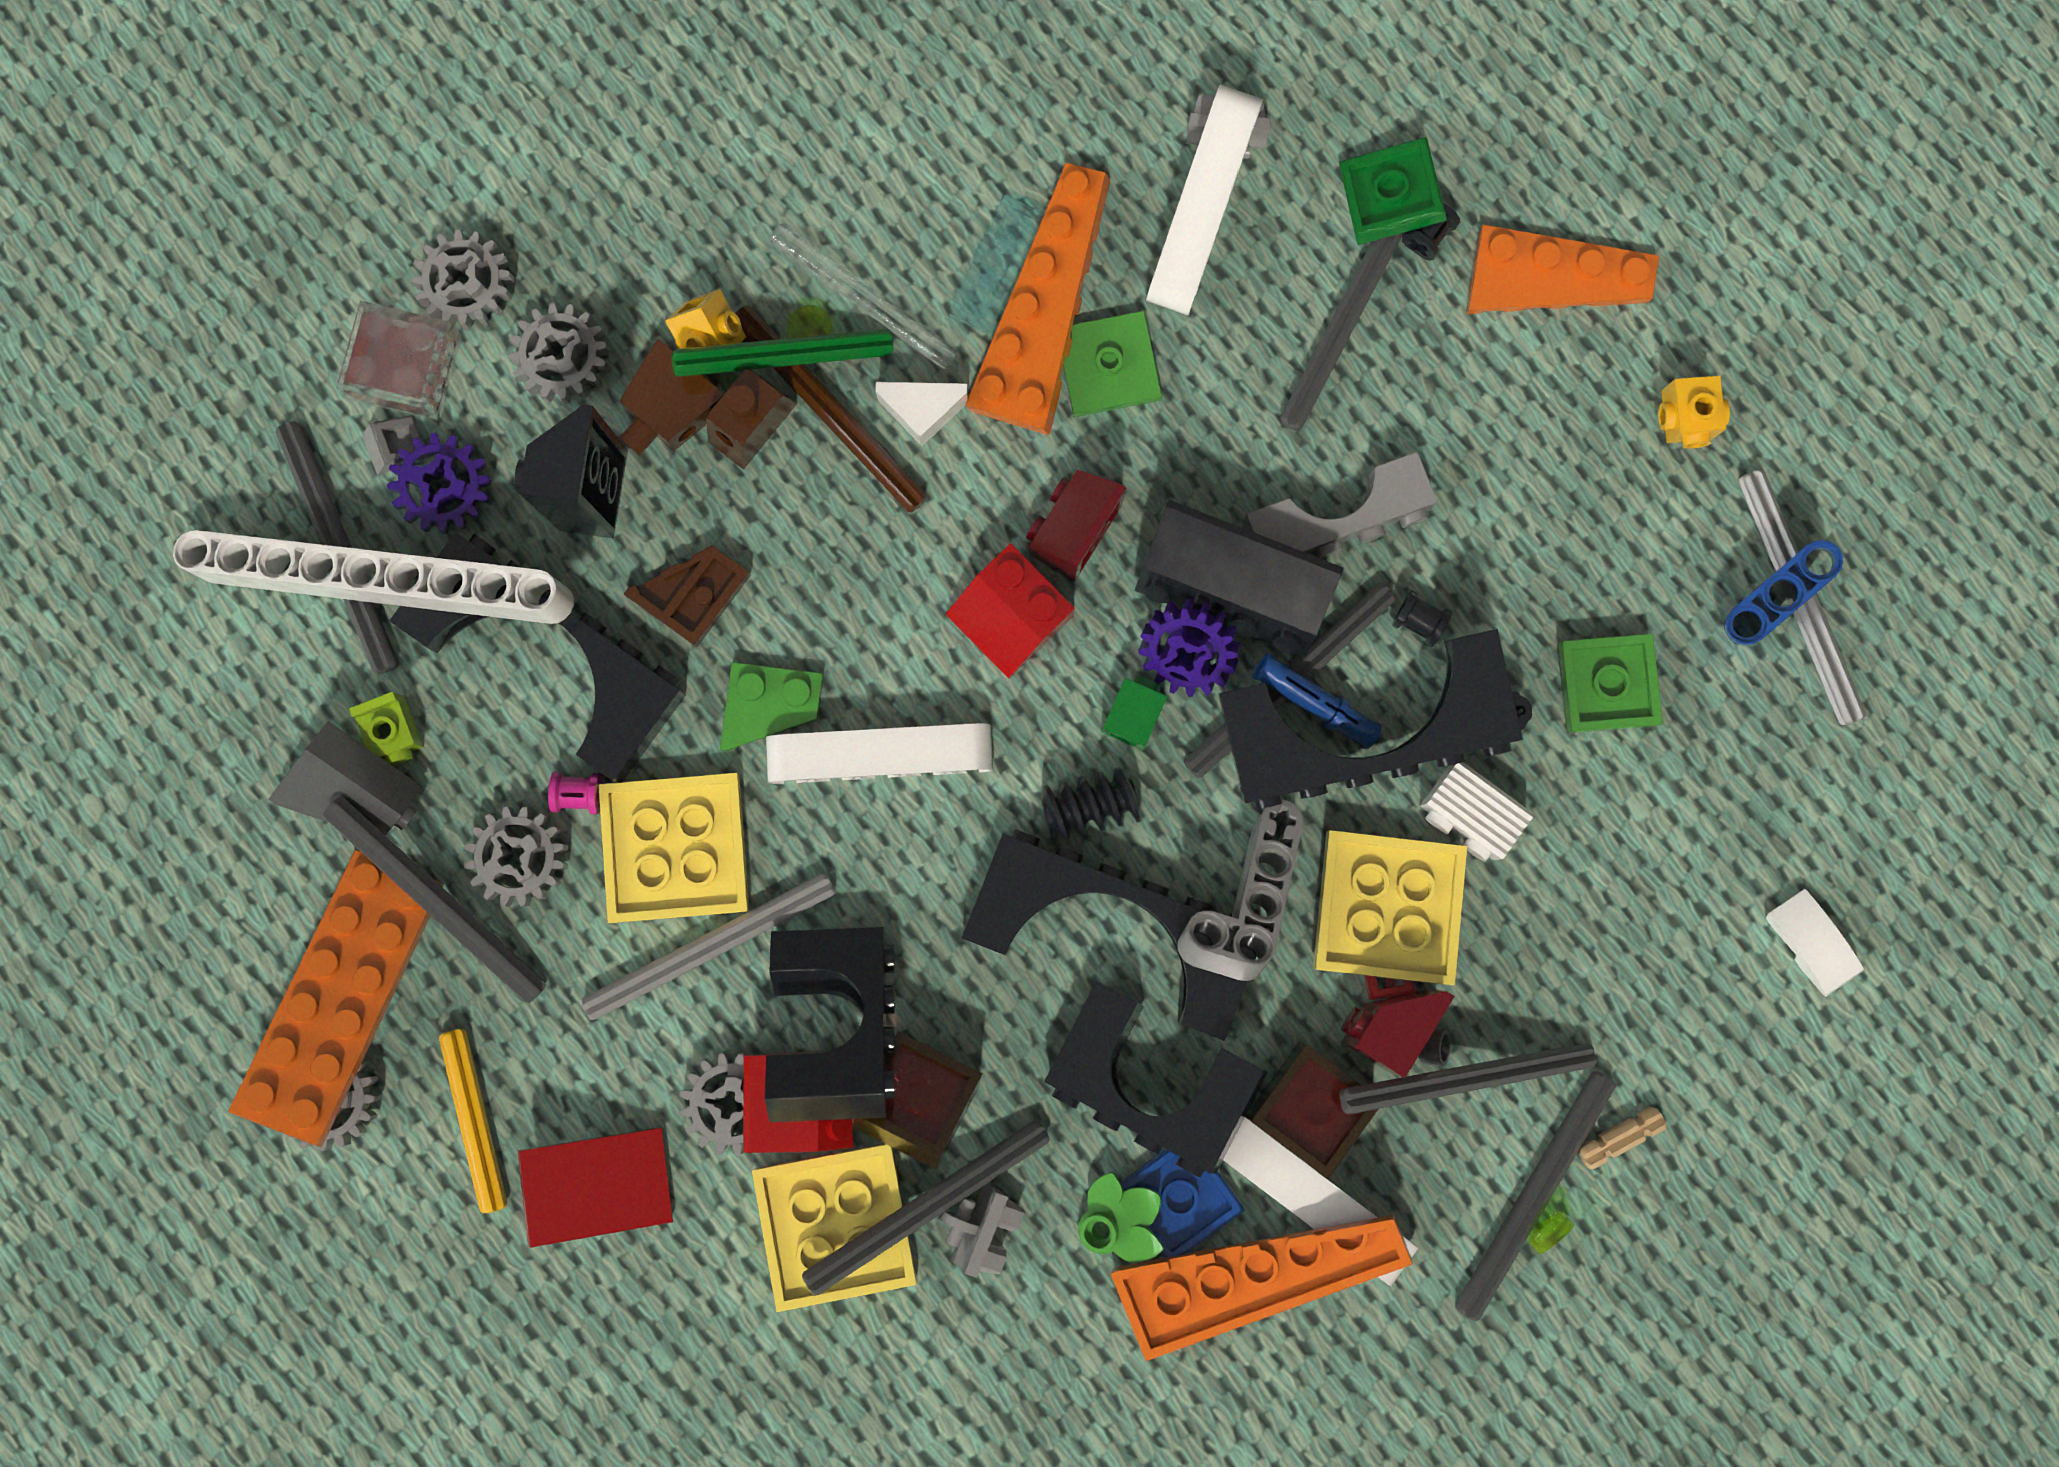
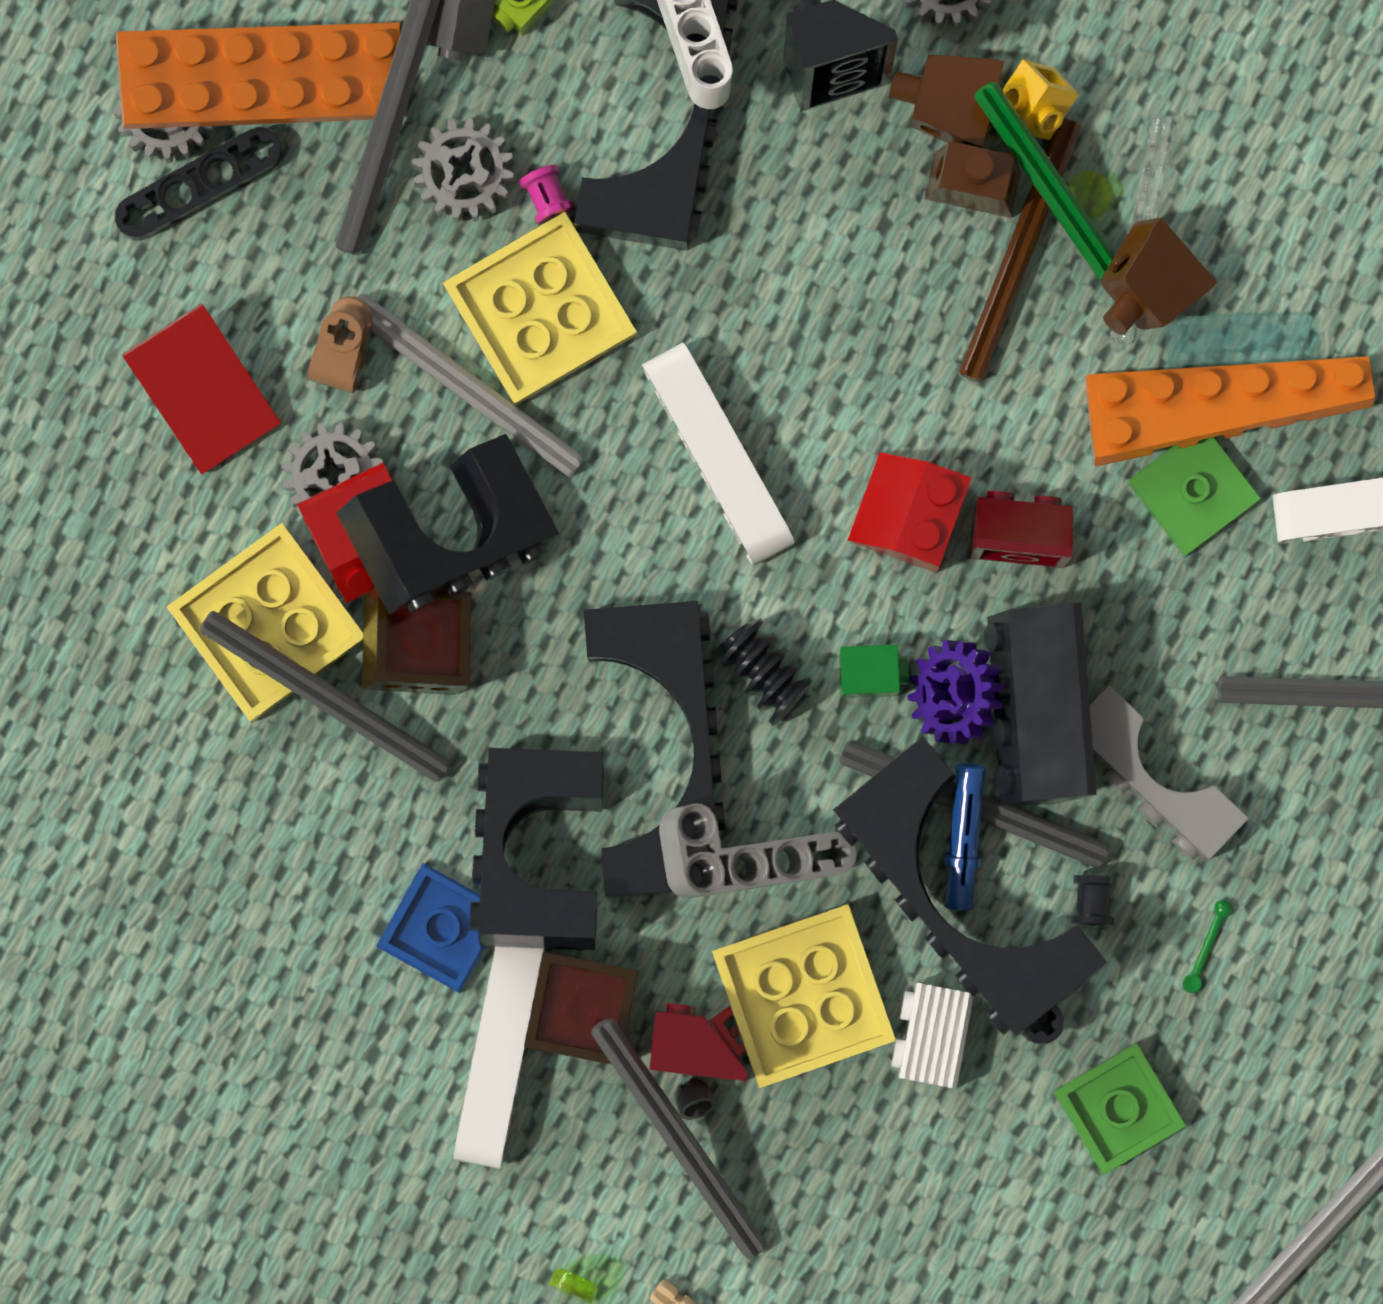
camera: 70 degrees right, 0 degrees up
yellow axle [439,1029,508,1213] -> none
reddish brown wing [624,545,751,648] -> none
bright green wing [720,662,824,751] -> none
white slope [876,382,968,446] -> none
light grey hips [940,1183,1024,1278] -> none
bright green plate [1078,1172,1164,1262] -> none
orange wing [1110,1215,1413,1361] -> none
dark grey axle [1455,1071,1616,1321] -> none
blue beam [1724,540,1843,646] -> none
none -> black beam [115,127,282,241]
none -> medium nougat piece [307,296,373,394]
none -> reddish brown torso [1101,217,1217,335]
none -> green hinge [1182,899,1233,993]

